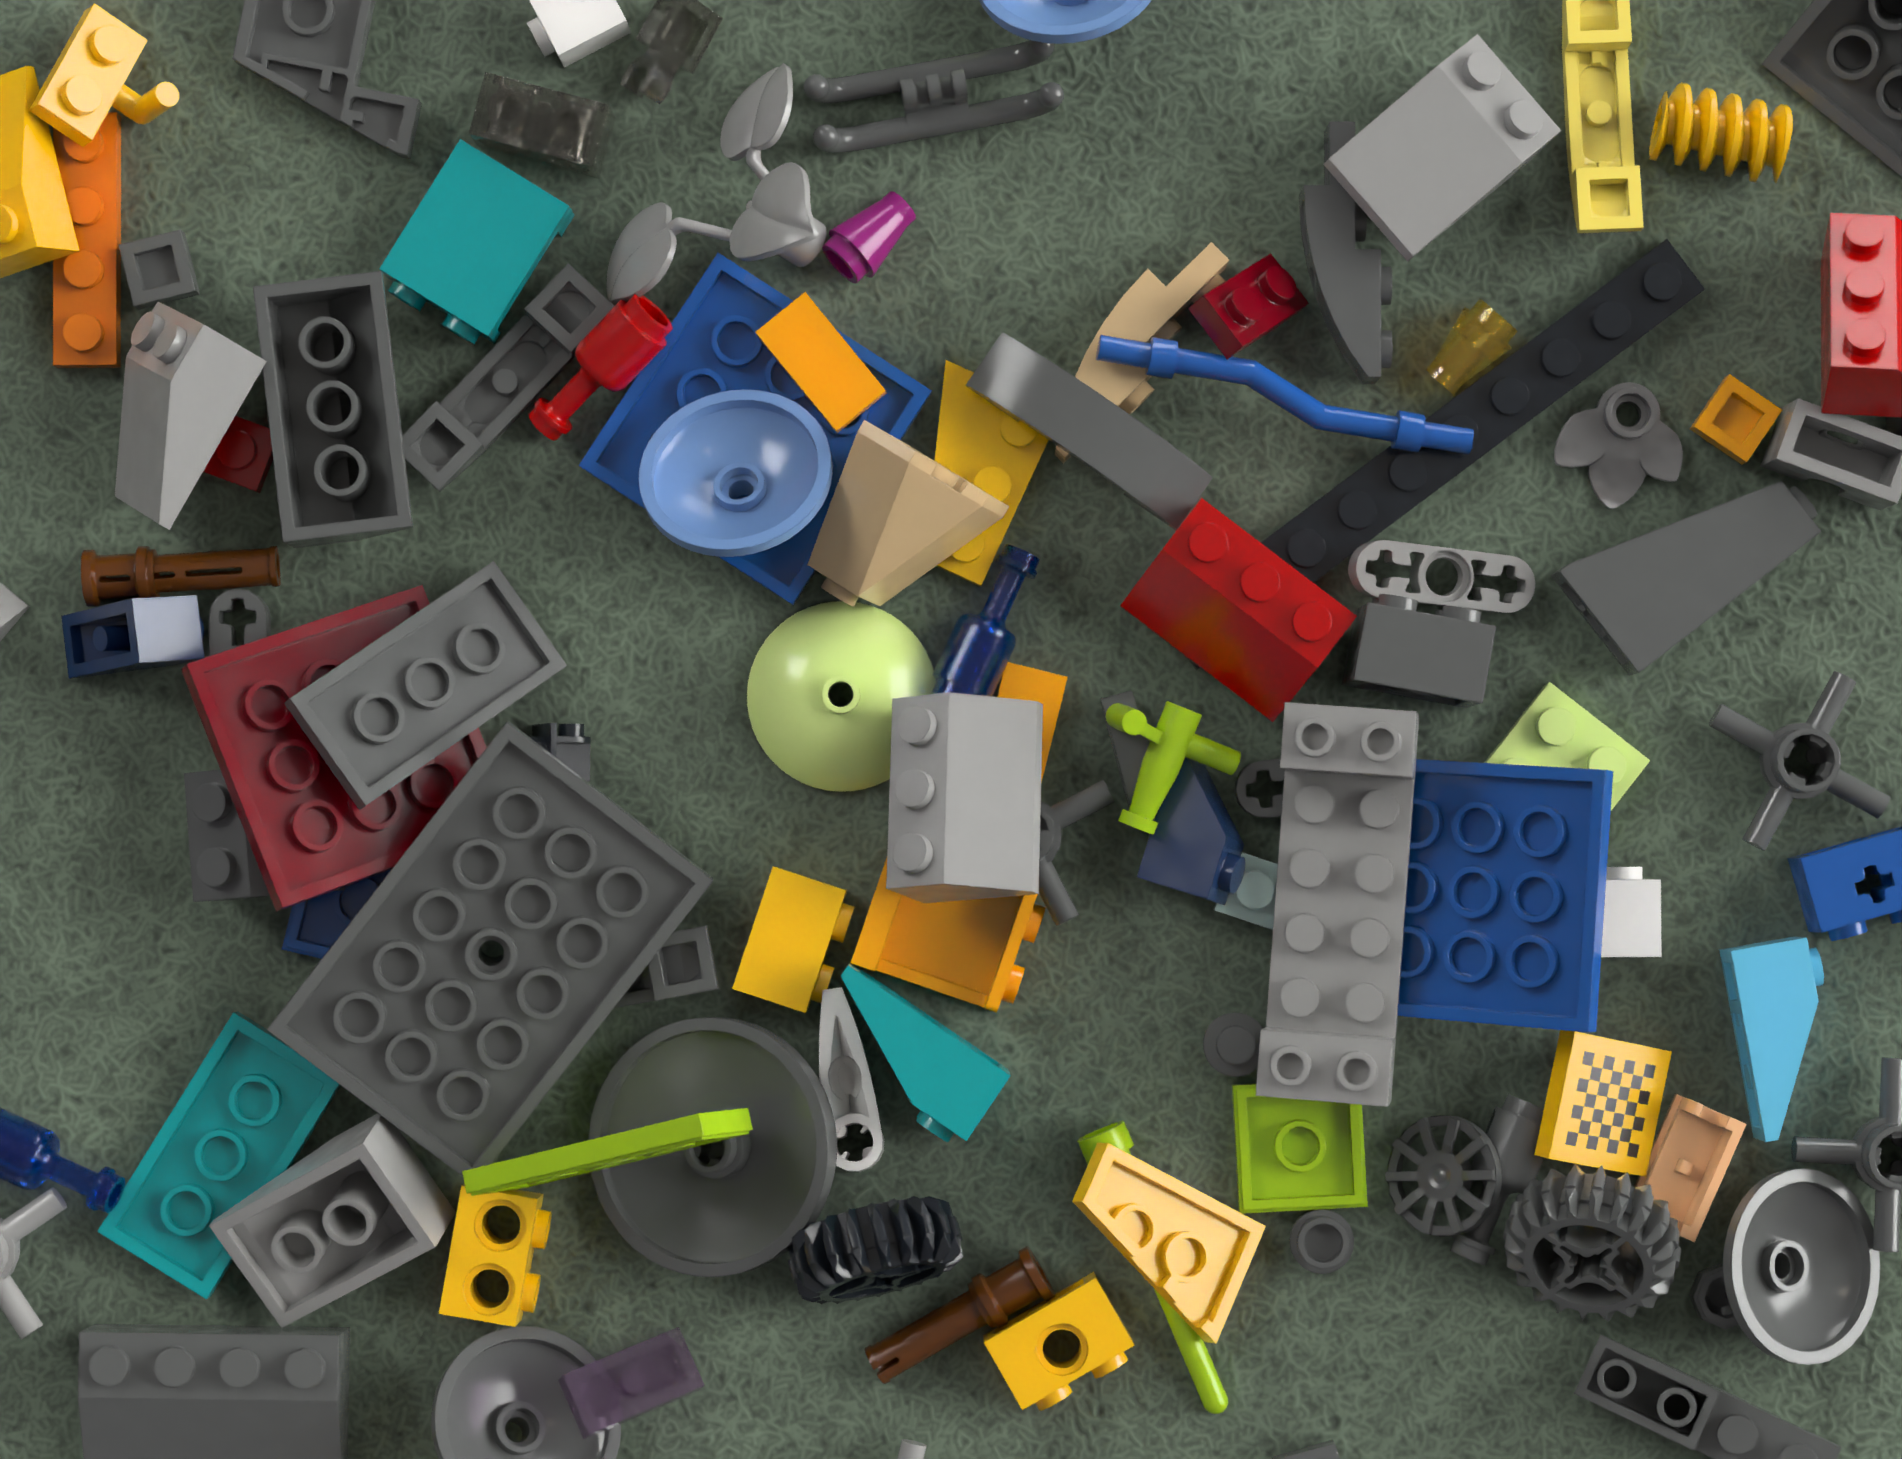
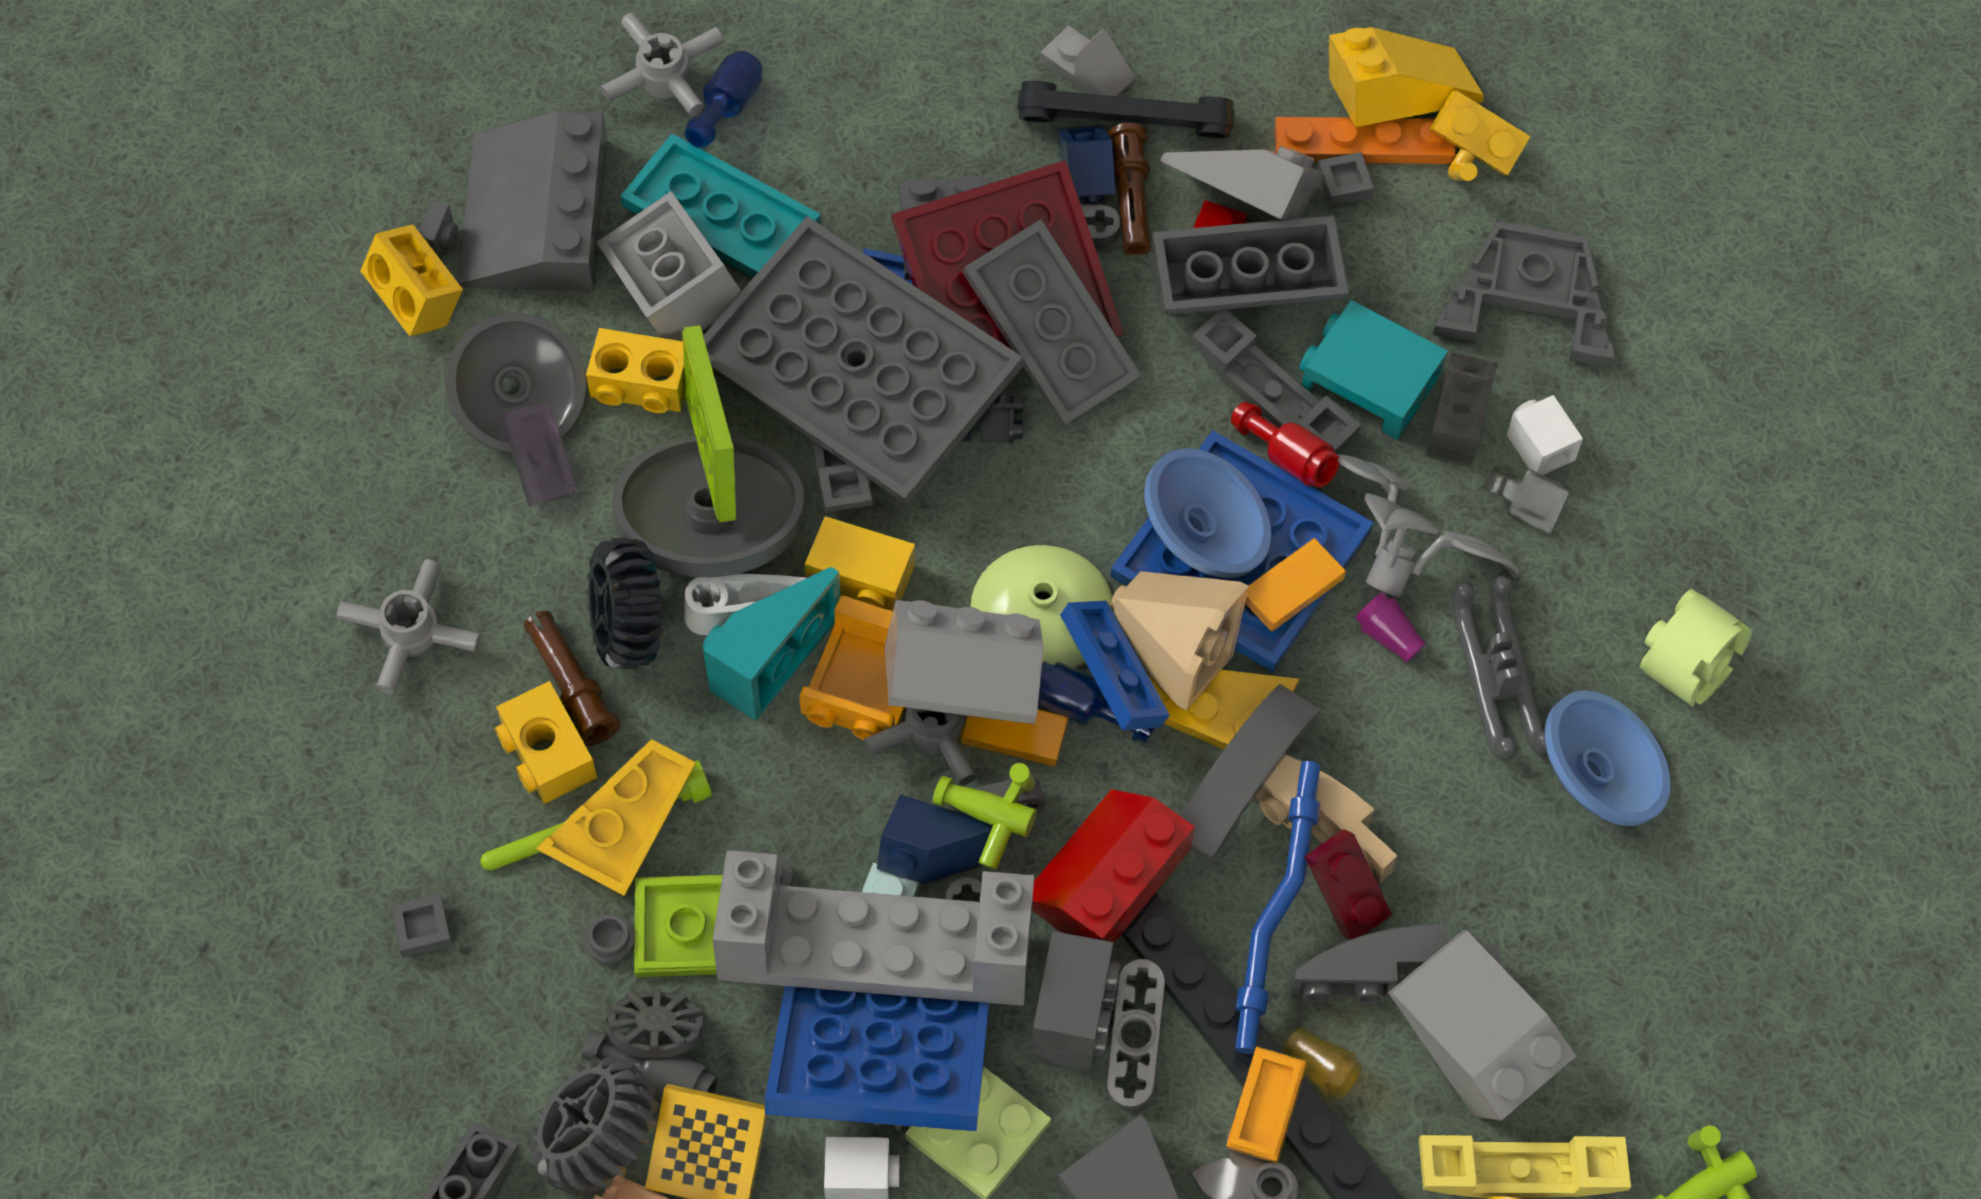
camera: 90 degrees right, 25 degrees down
none -> black piece [1017,81,1235,139]
none -> blue plate [1060,601,1170,731]
none -> light orange tile [1226,1047,1307,1163]

